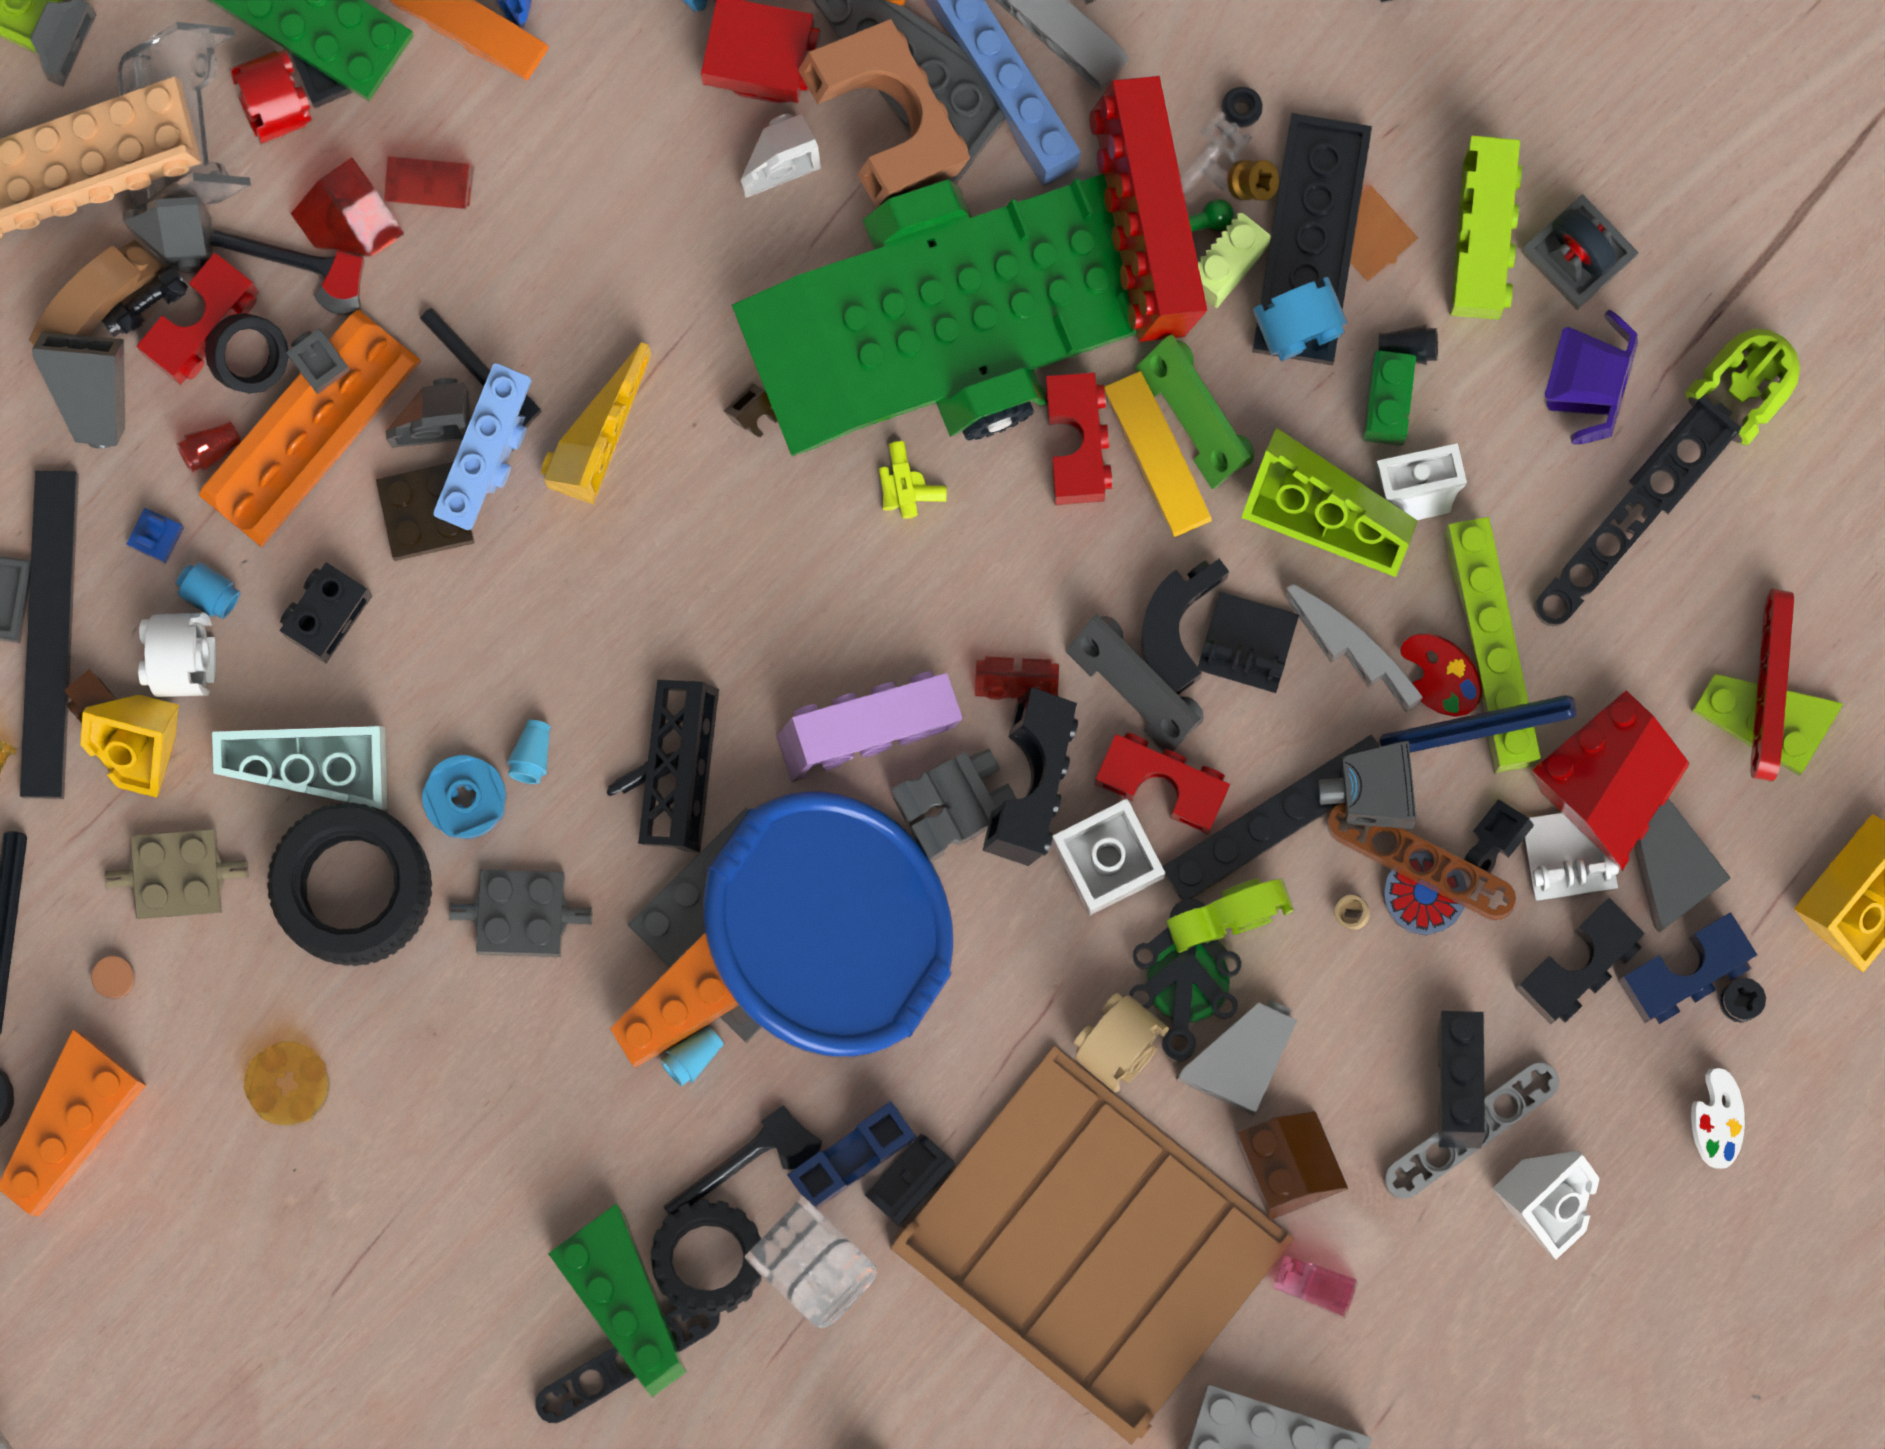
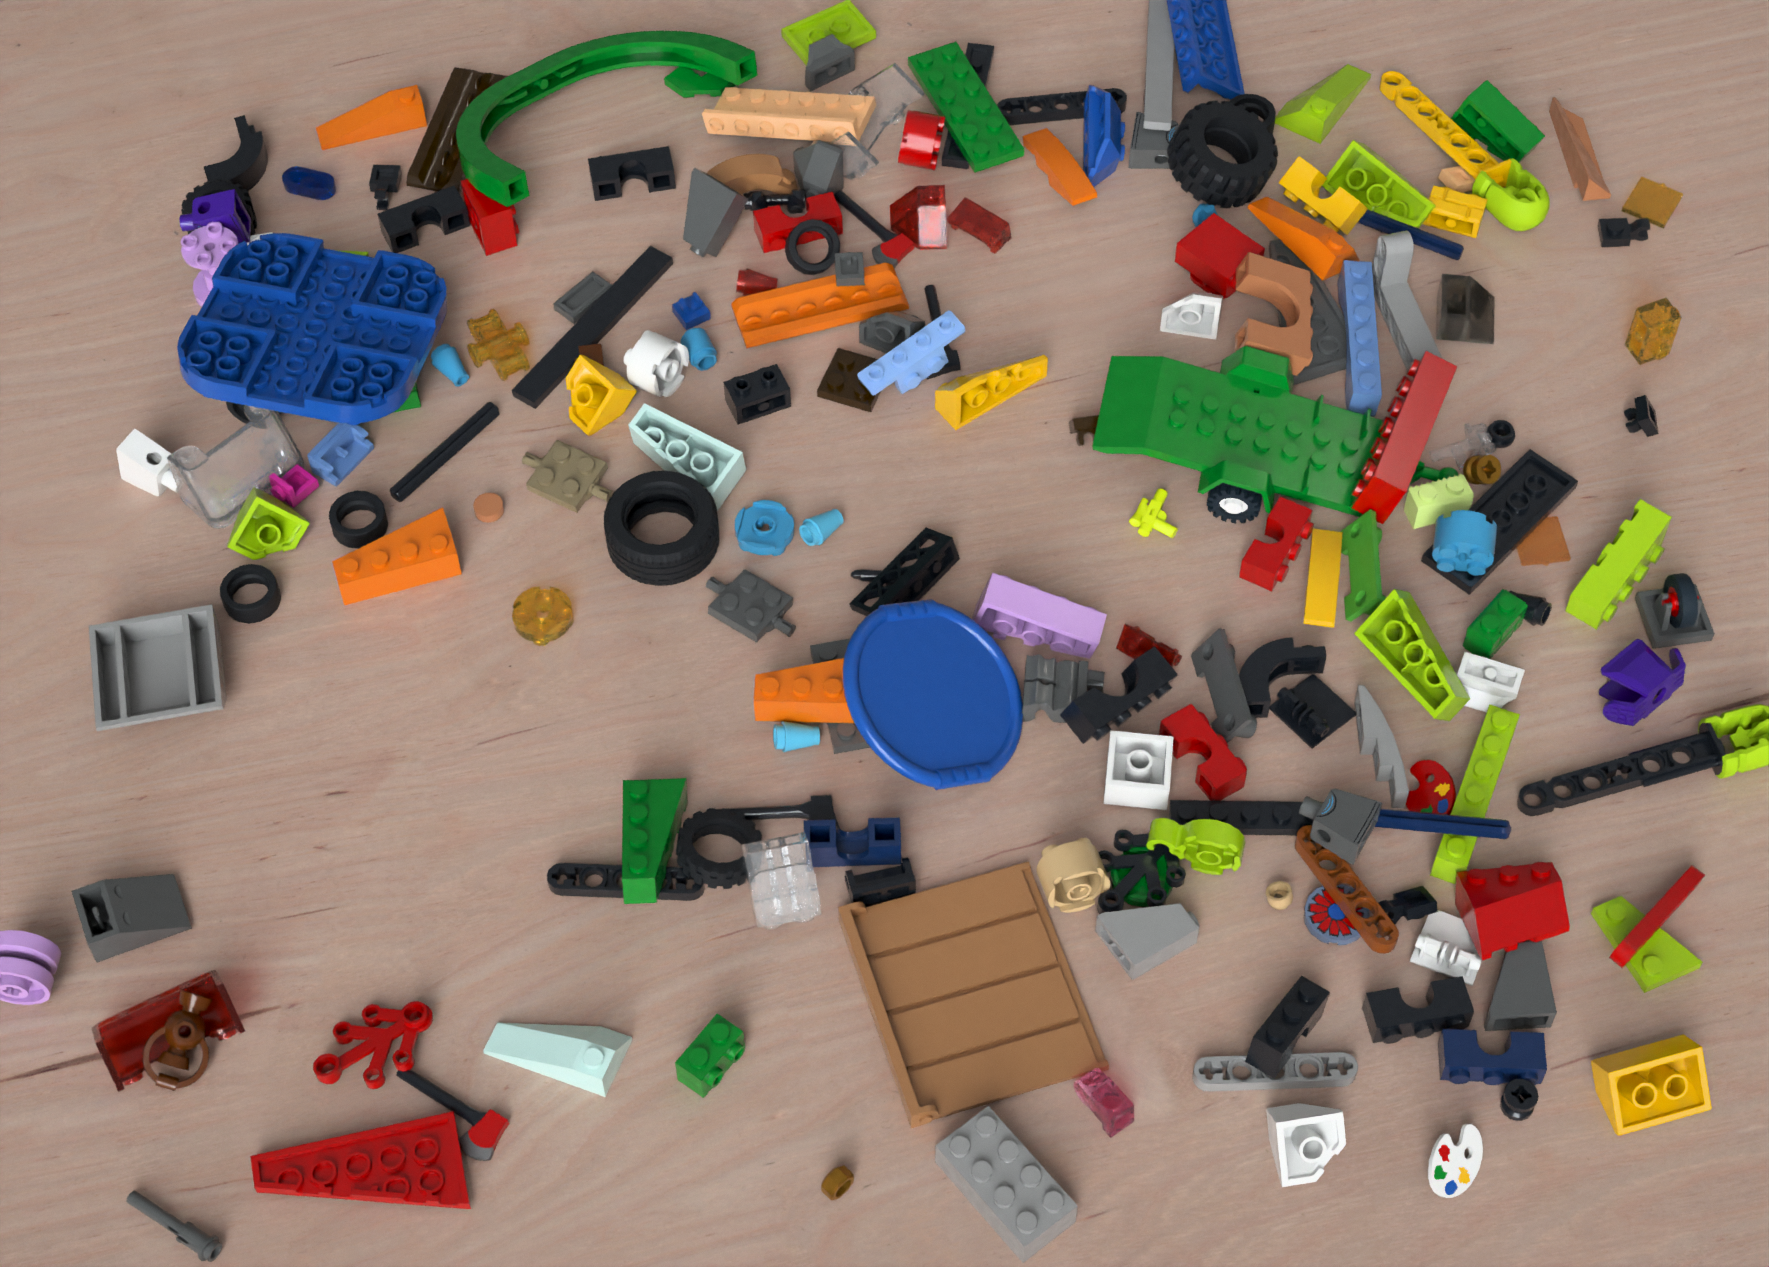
camera: 30 degrees right, 25 degrees down
reddish brown slope [1237,1111,1348,1220] -> none

